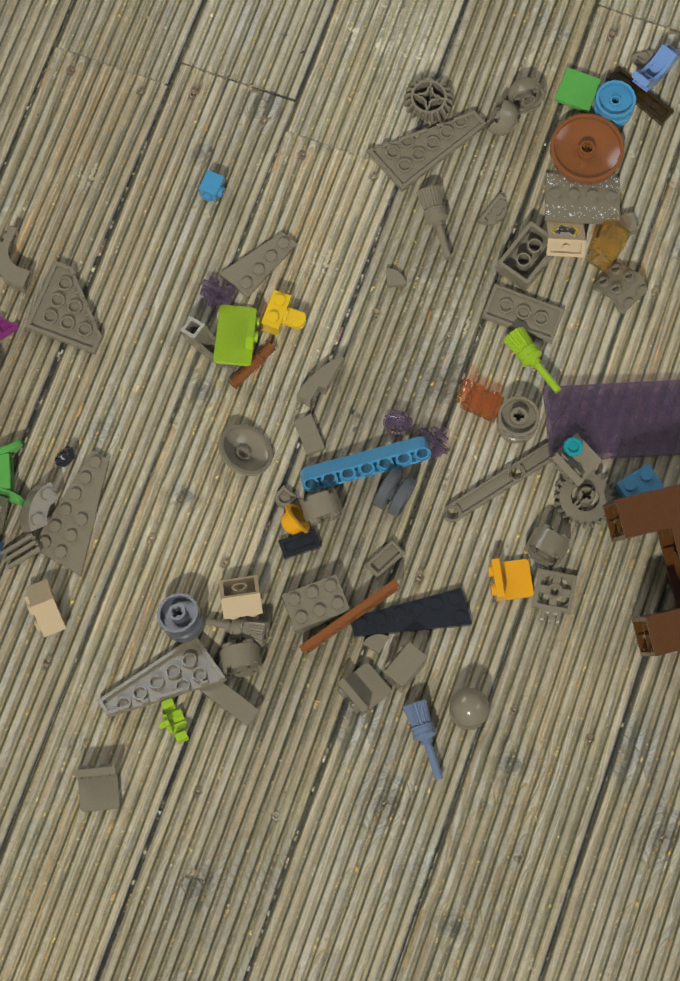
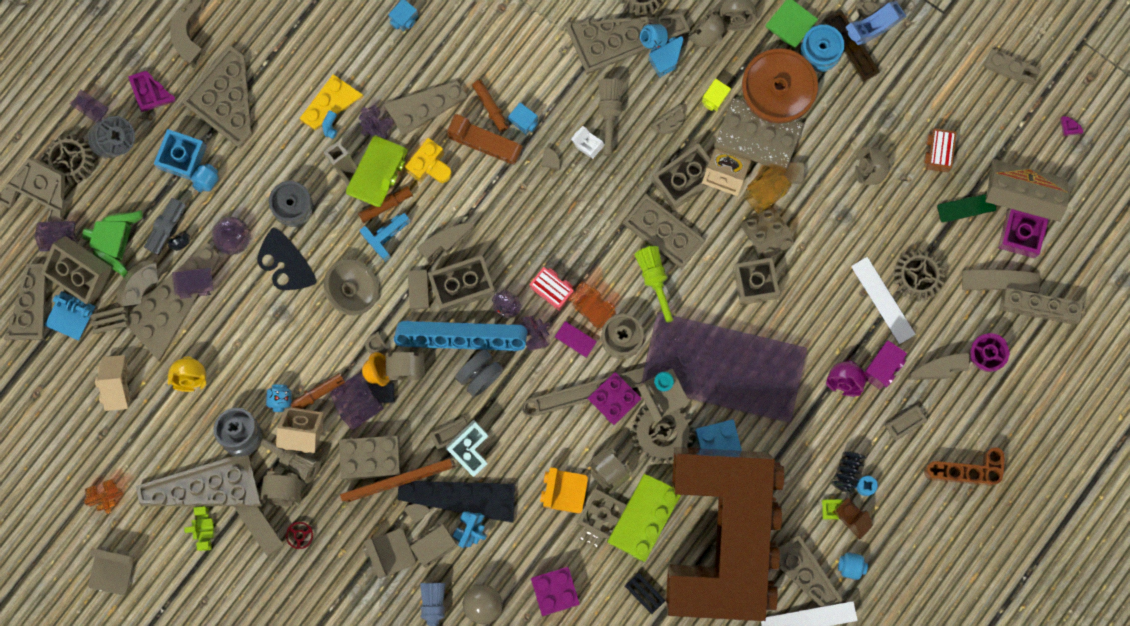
camera: 20 degrees right, 5 degrees up
none -> clear orange hips [84,479,123,514]
none -> dark grey piece [144,198,187,255]
none -> dark azure brick [154,129,207,180]
none -> yellow cylinder [168,356,206,392]
none -> clear purple brick [172,268,214,299]
none -> dark azure head [191,163,219,192]
none -> clear purple cylinder [212,216,251,255]
none -> black piece [257,228,316,290]
none -> dark azure head [266,385,292,412]
none -> dark grey wheel [268,181,314,227]
none -> dark red piece [286,522,313,549]
none -> dark orange pin [290,373,345,409]
none -> yellow wing [299,74,364,131]
none -> dark azure arm [322,110,337,139]
none -> clear purple bracket [330,373,384,430]
none -> dark azure bracket [359,213,410,262]
none -> dark tan brick [428,255,496,313]
none -> light aqua brick [446,420,488,477]
none -> dark orange beam [447,114,523,165]
none -> dark azure hips [453,511,487,548]
none -> dark orange pin [472,79,510,133]
none -> dark azure brick [508,103,539,135]
none -> brick [529,267,574,311]
none -> magenta brick [531,567,580,617]
none -> magenta tile [554,321,597,358]
none -> white bracket [571,126,605,159]
none -> magenta hinge [587,372,642,425]
none -> lime slope [607,474,681,562]
none -> black tile [624,572,666,615]
none -> dark azure head [640,24,668,49]
none -> dark azure slope [648,36,683,78]
none -> neon yellow brick [702,78,731,112]
none -> dark tan brick [733,257,780,305]

